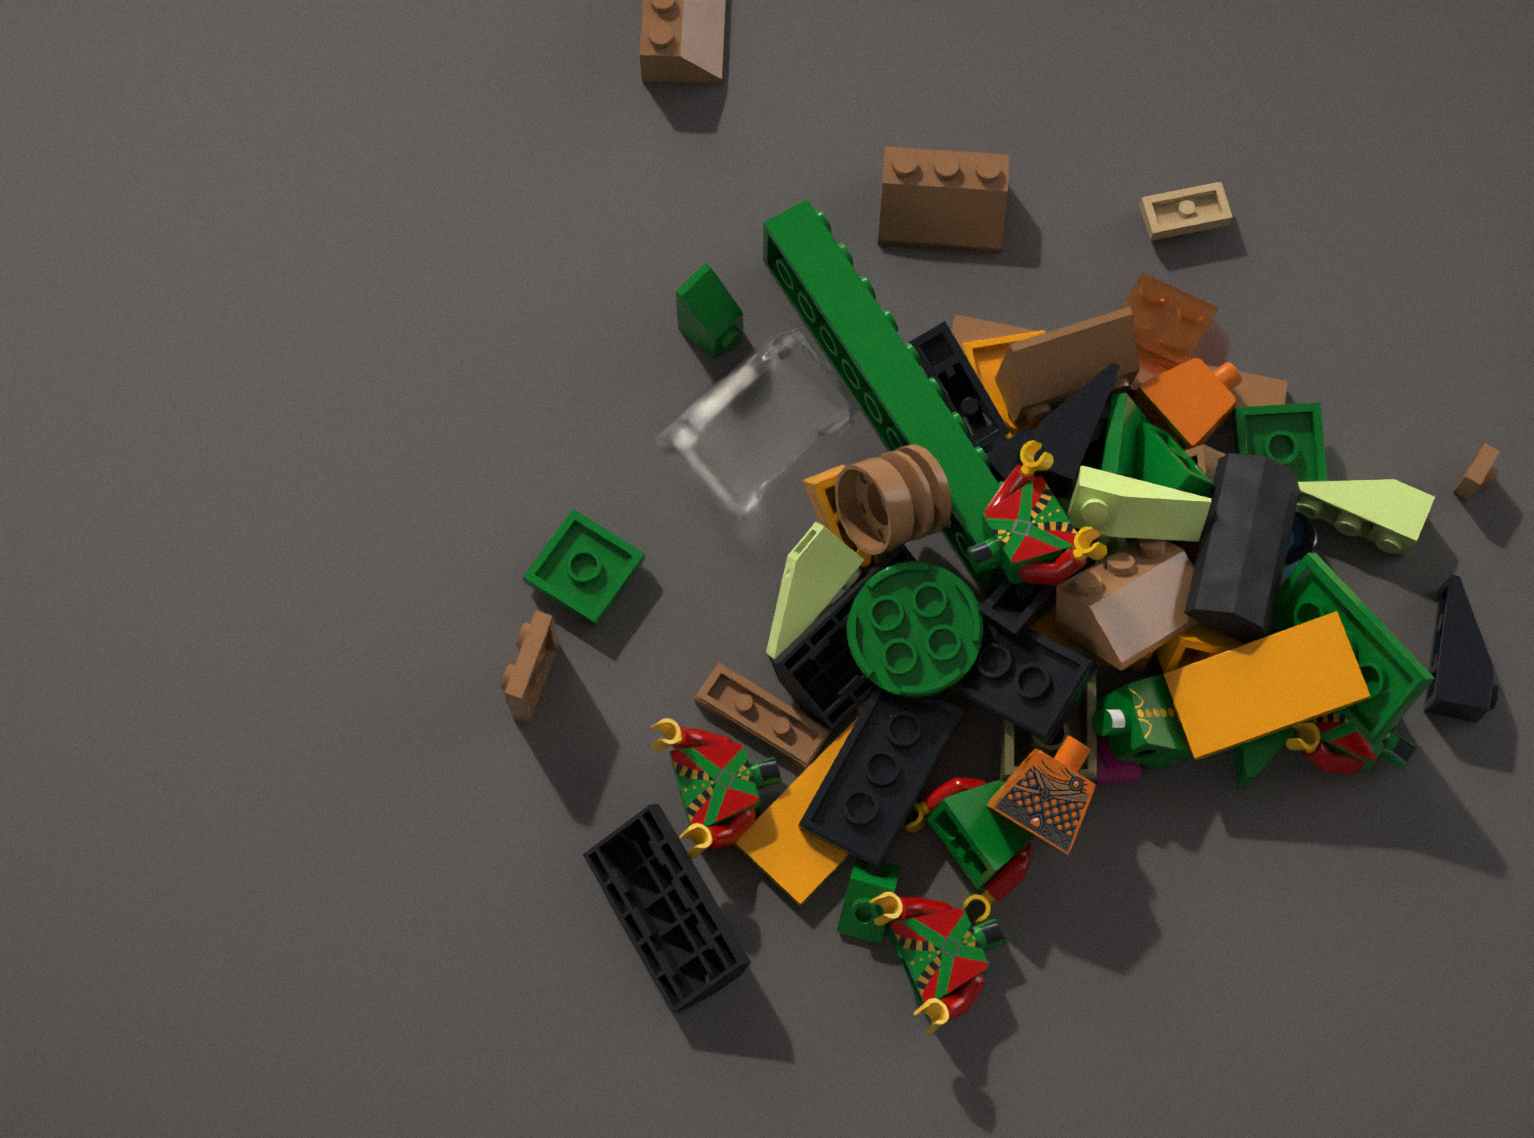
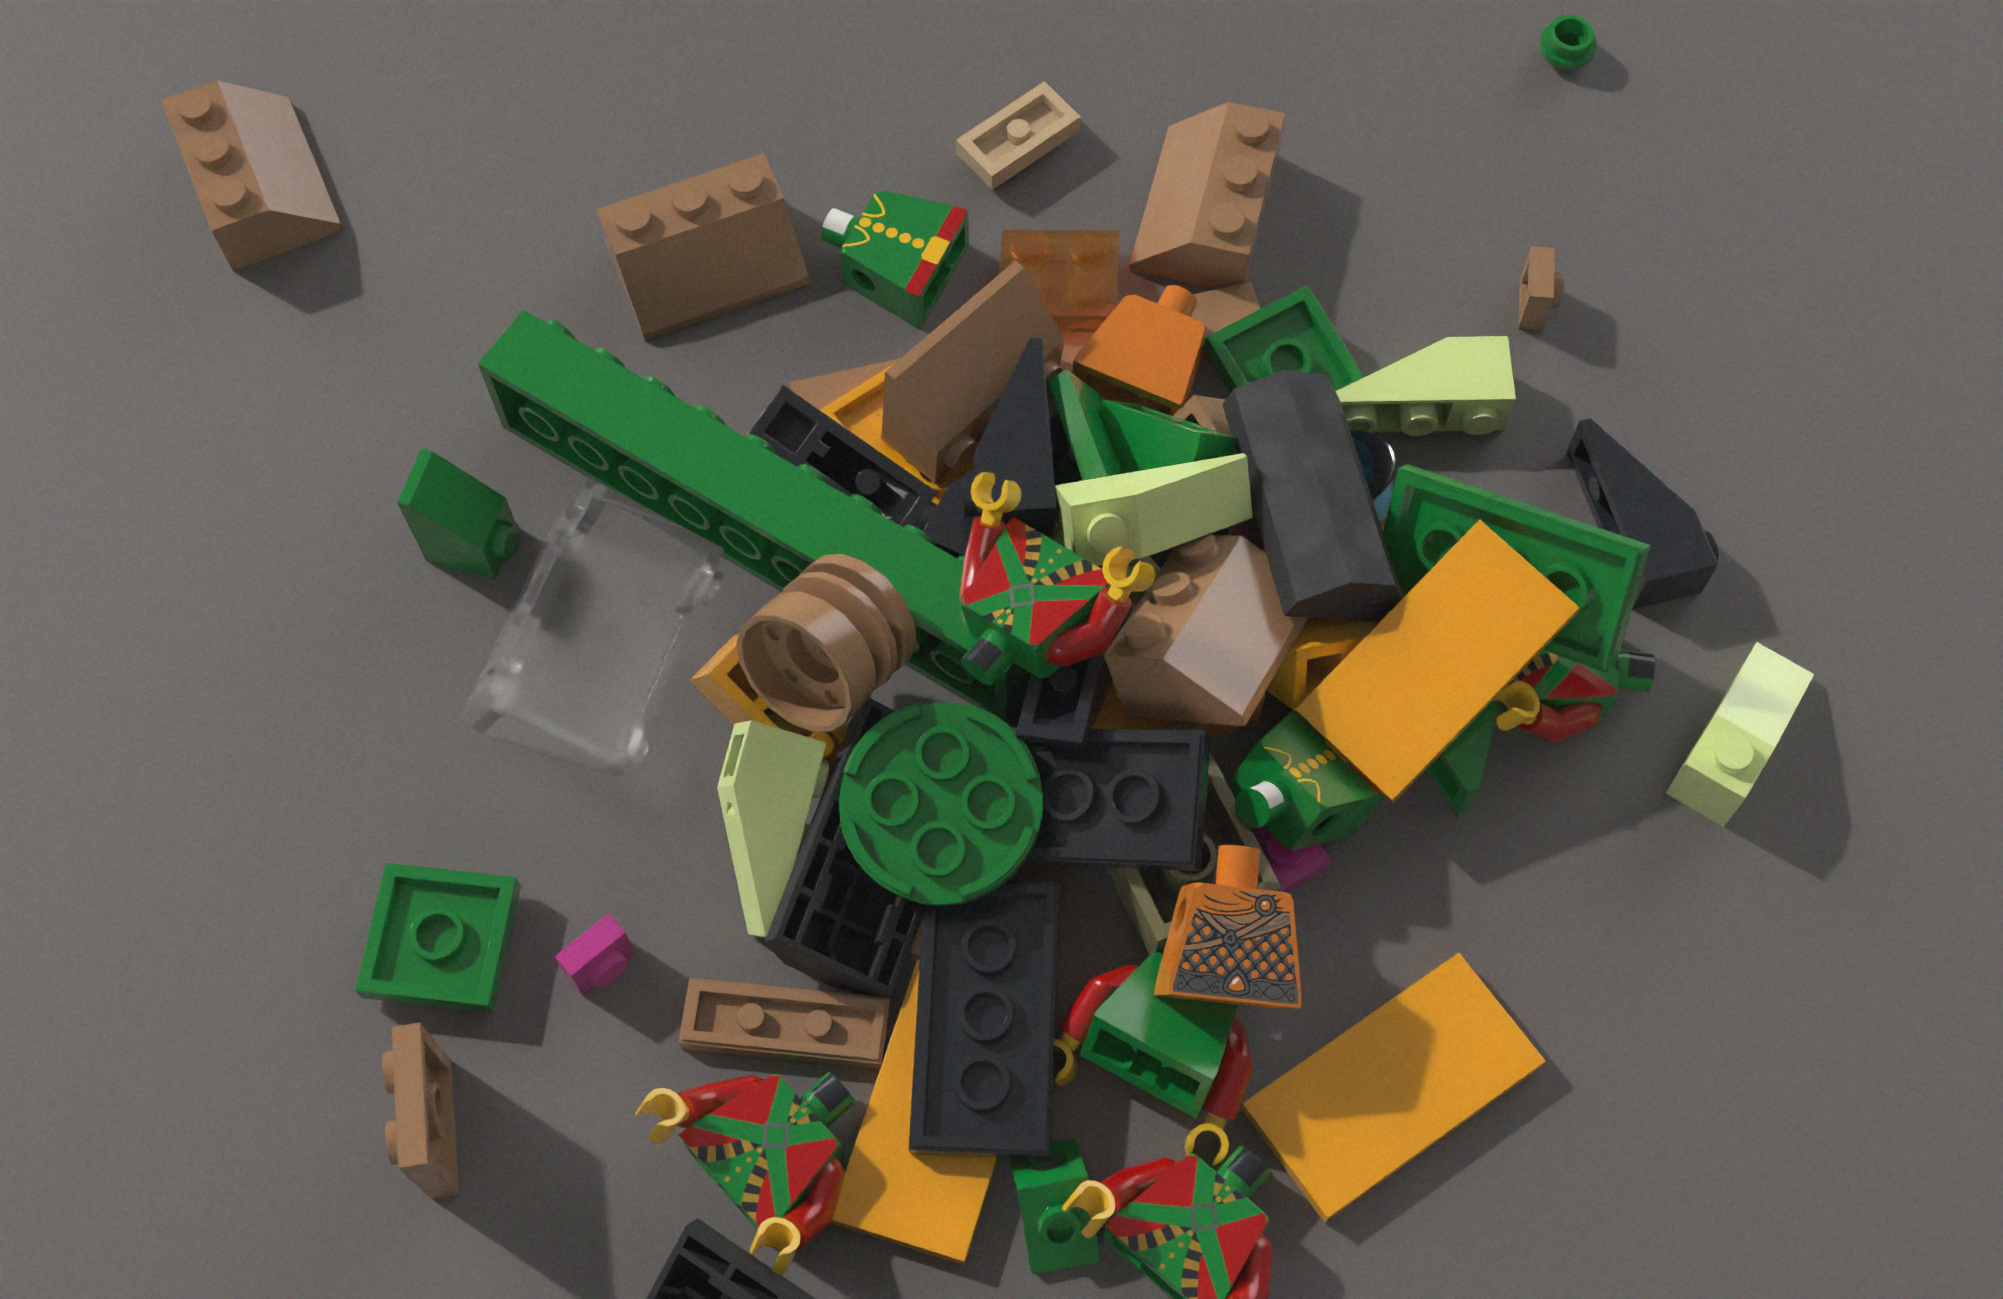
camera: 25 degrees left, 5 degrees down
none -> dark pink plate [555,913,635,996]
none -> green torso [821,190,969,329]
none -> medium nougat slope [1129,102,1286,289]
none -> light orange tile [1241,952,1546,1223]
none -> yellowish green slope [1666,642,1814,827]

